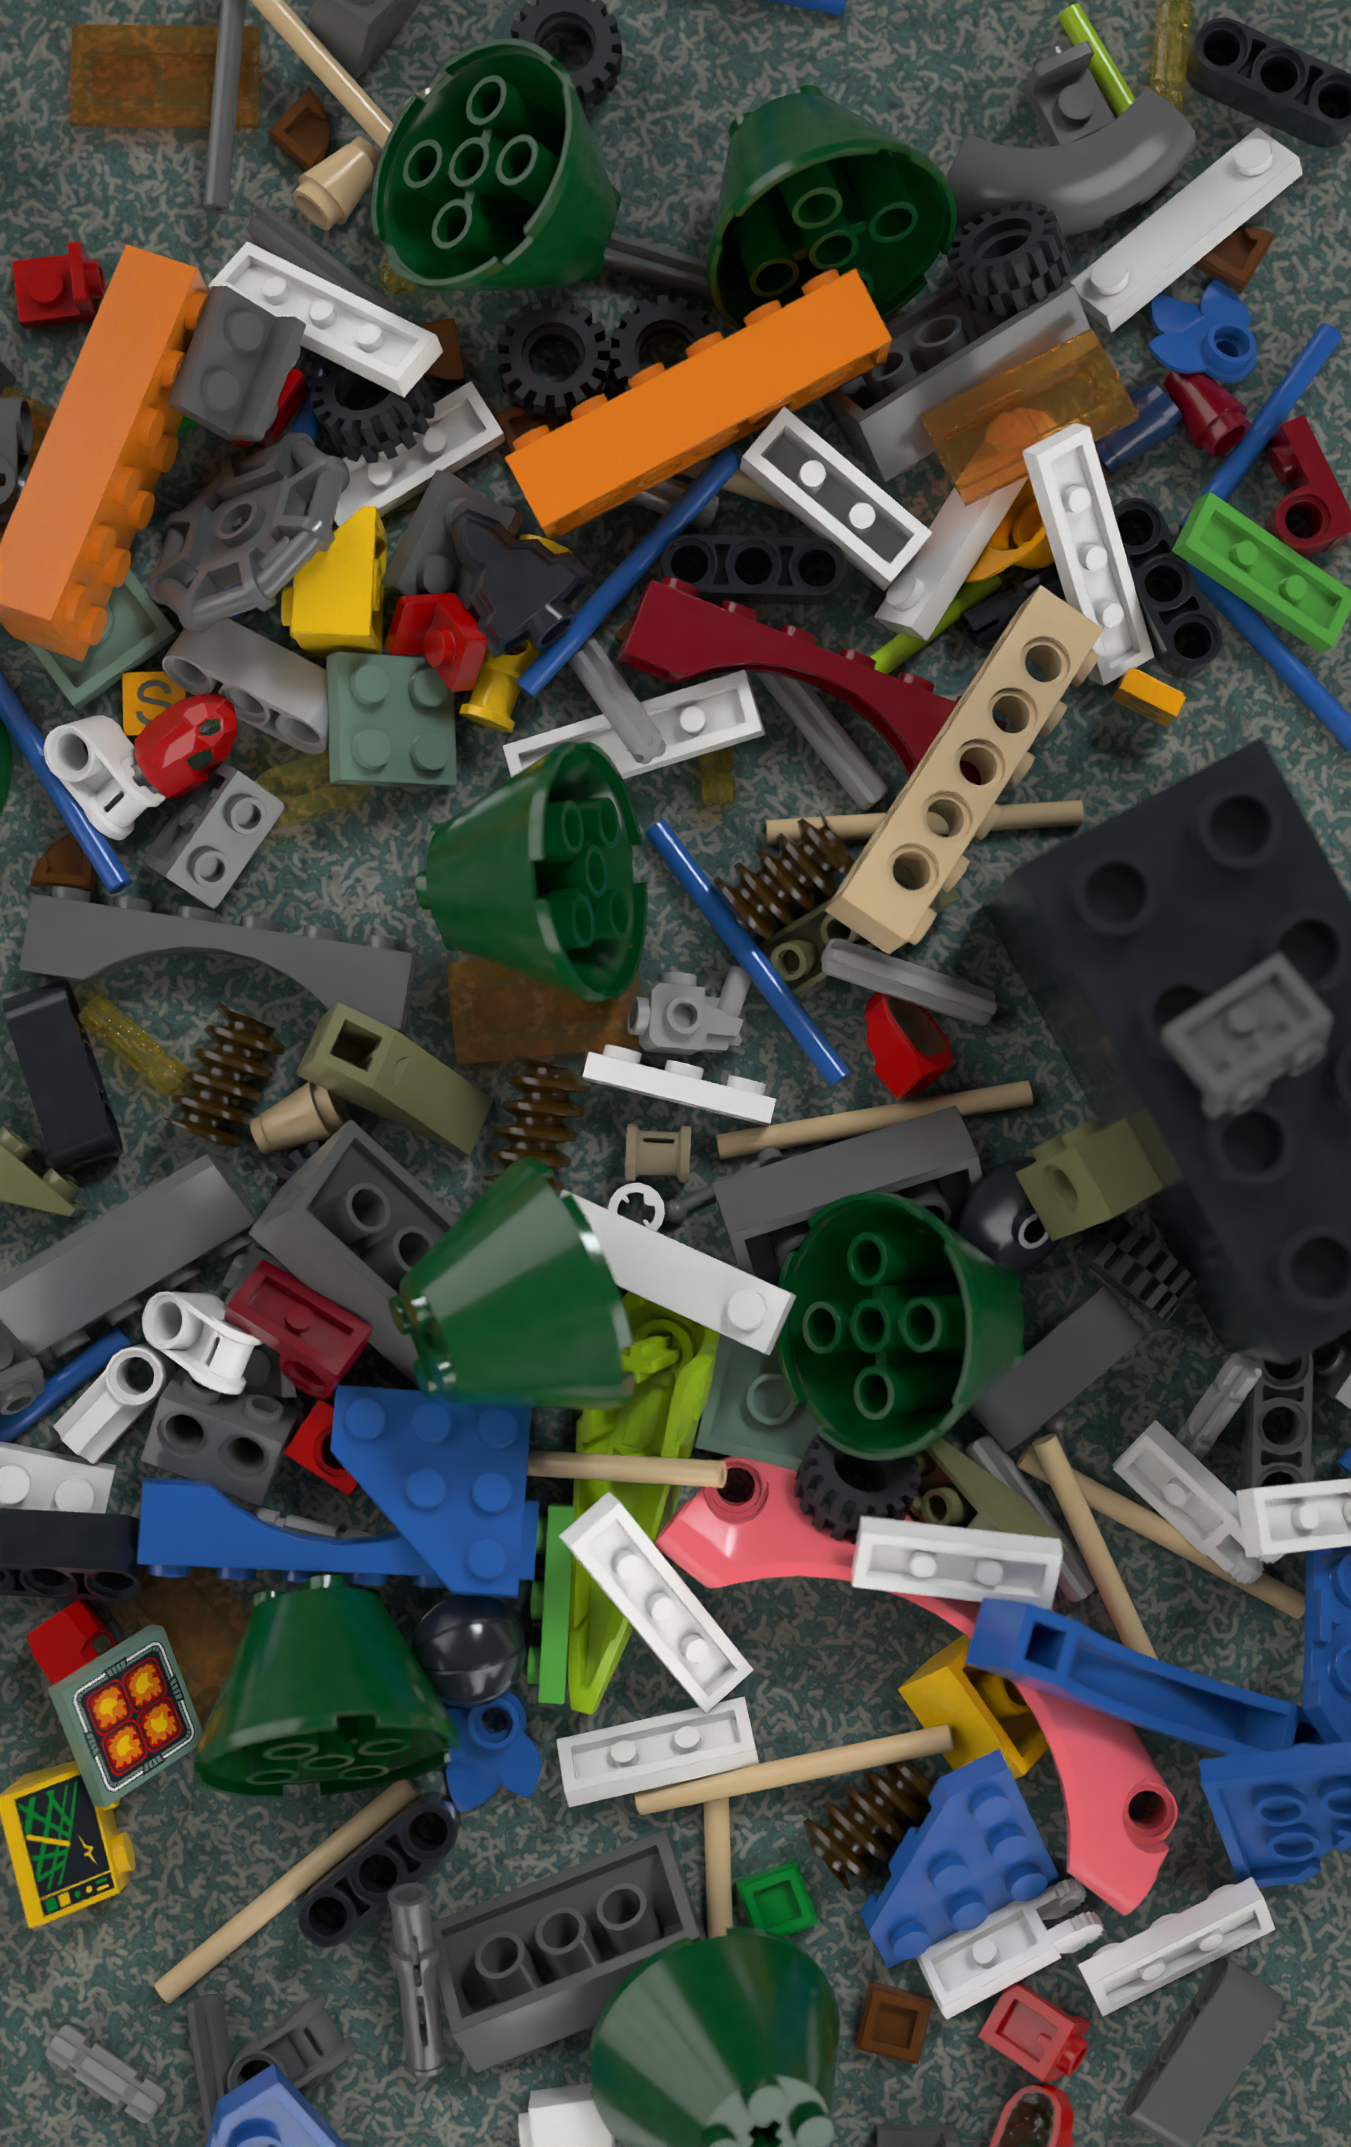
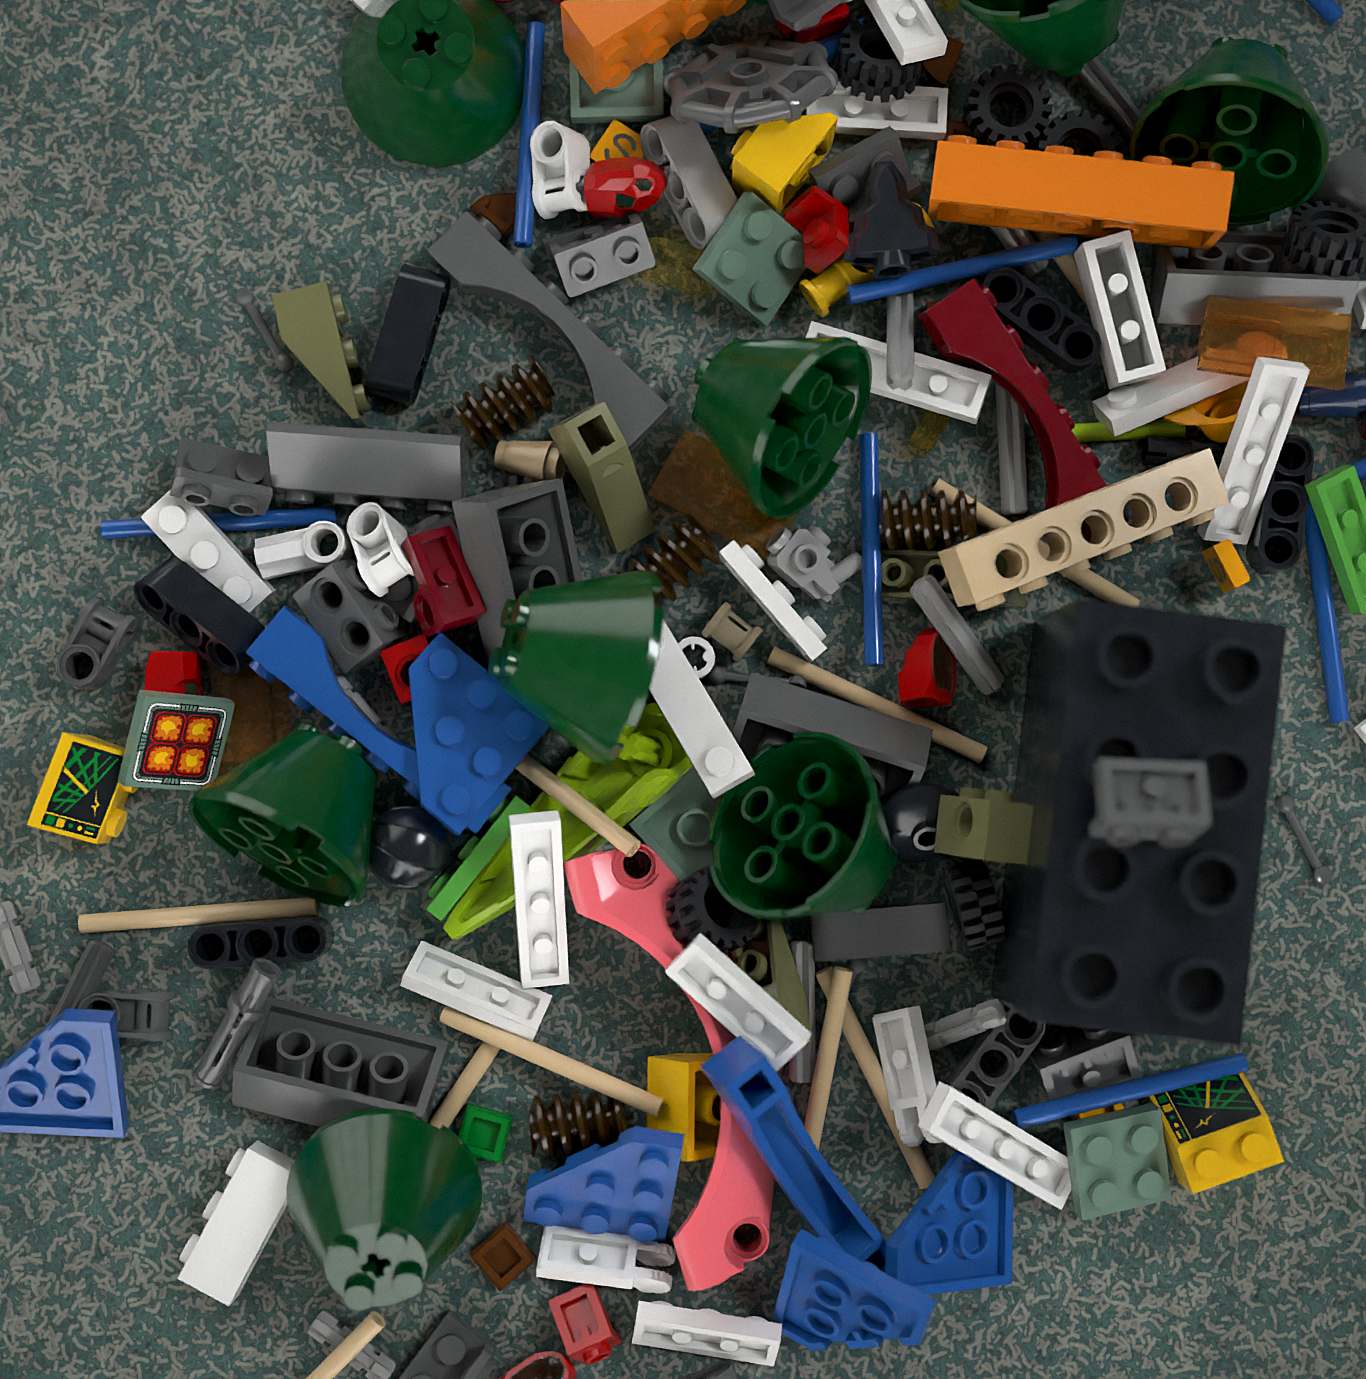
camera: 40 degrees right, 0 degrees up
clear yellow axle [79,995,189,1096] -> none
blue plate [446,1690,541,1812] -> none

